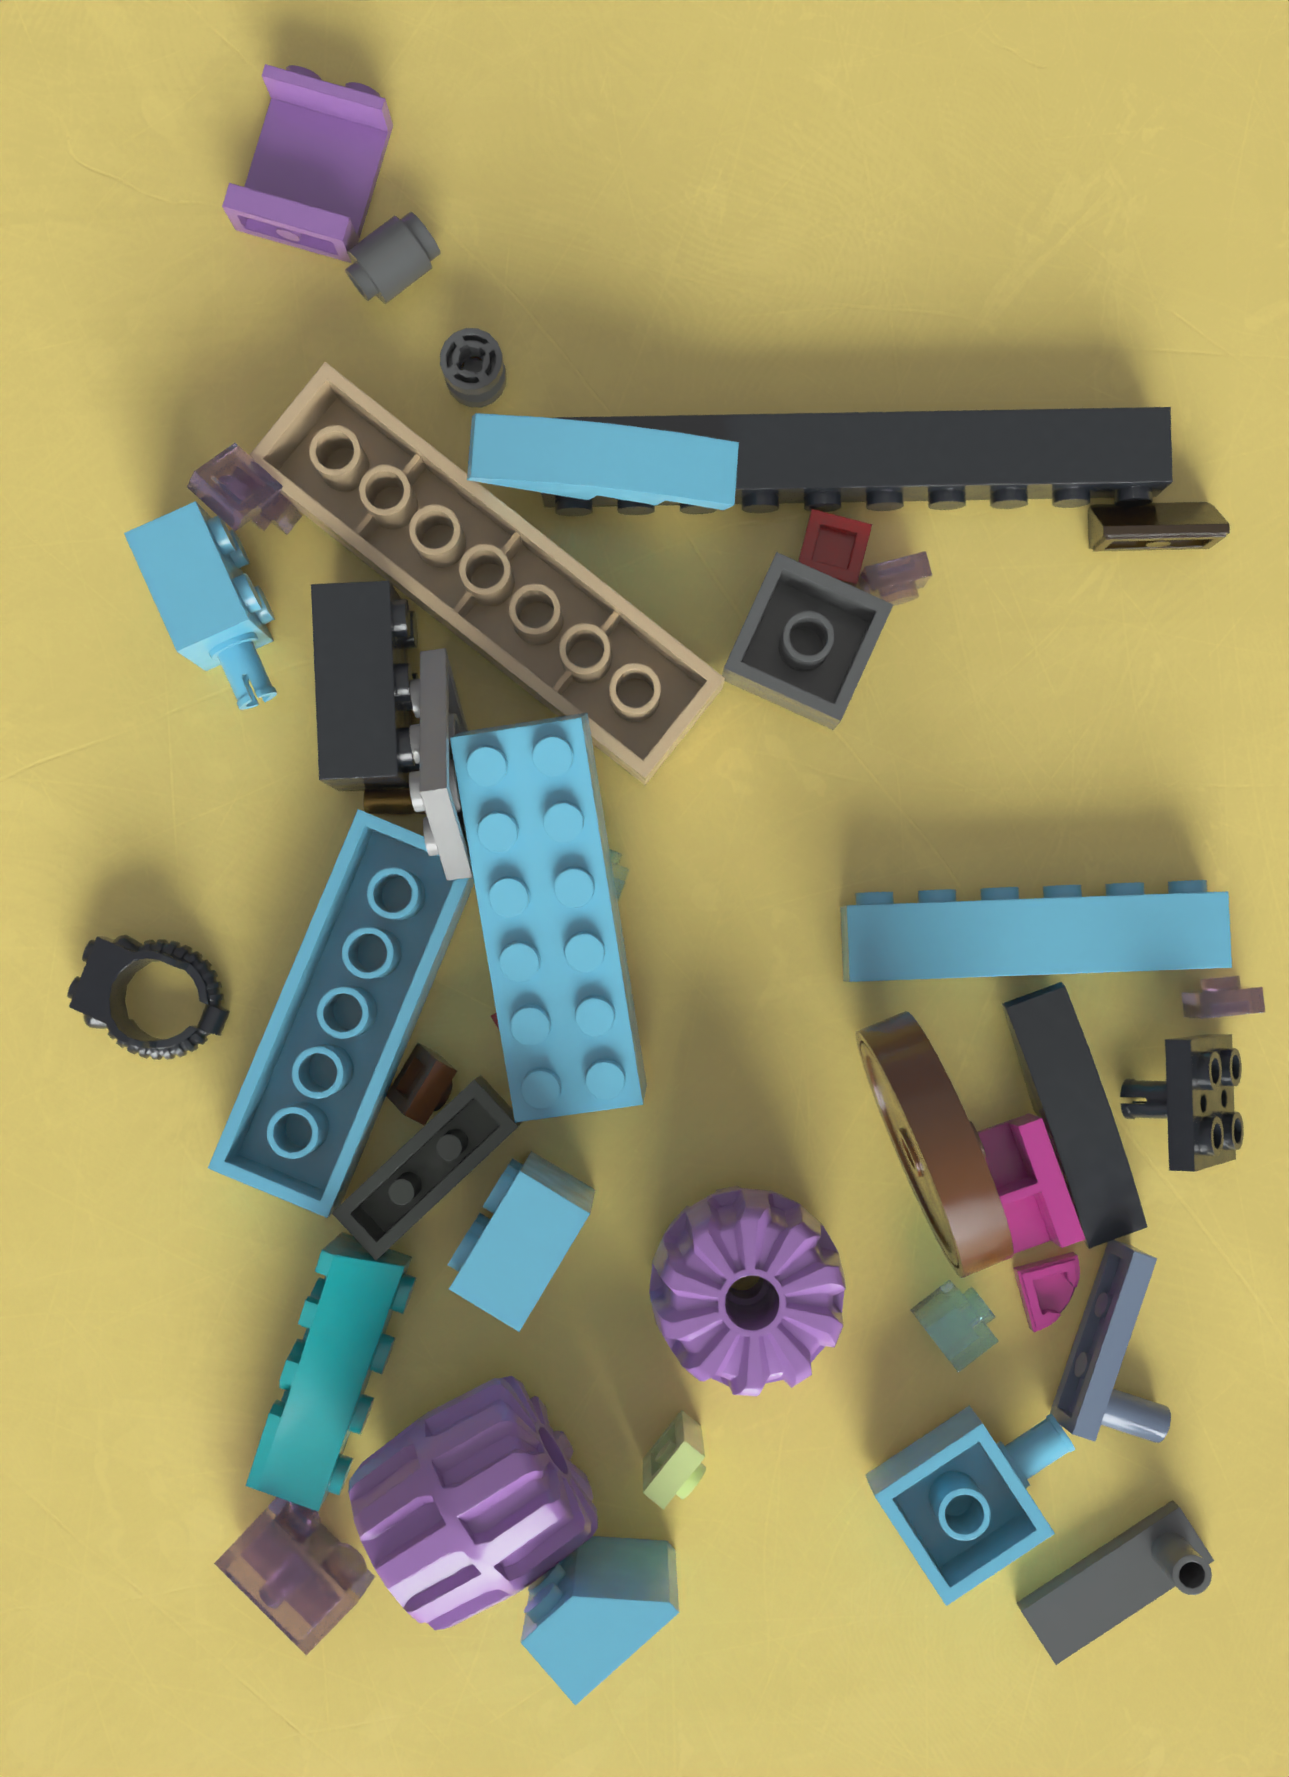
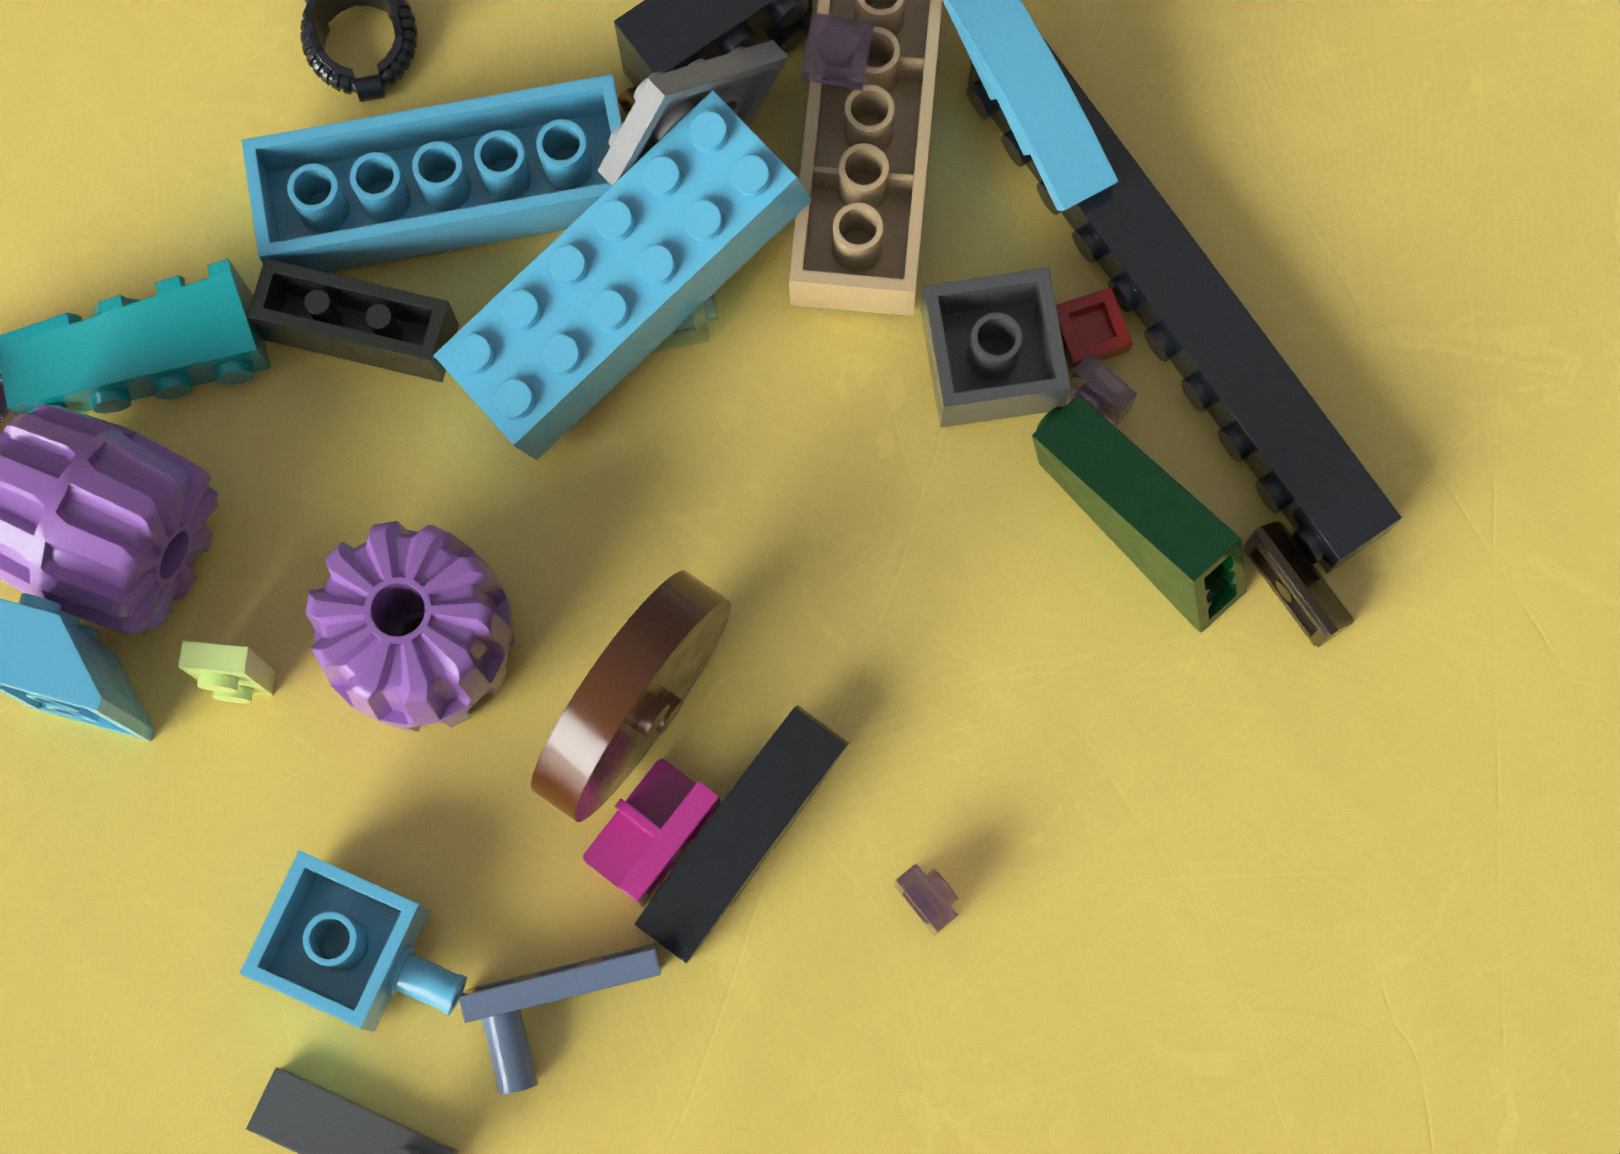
camera: 60 degrees right, 10 degrees down
reddish brown plate [386,1043,457,1126] -> none
medium azure brick [448,1151,595,1332] -> none
medium azure brick [840,880,1232,982] -> none
clear light blue plate [910,1280,998,1373] -> none
dark pink tile [1013,1252,1080,1332] -> none
black plate [1120,1034,1244,1172] -> none
none -> clear purple plate [801,12,874,91]
none -> dark green slope [1032,394,1247,633]

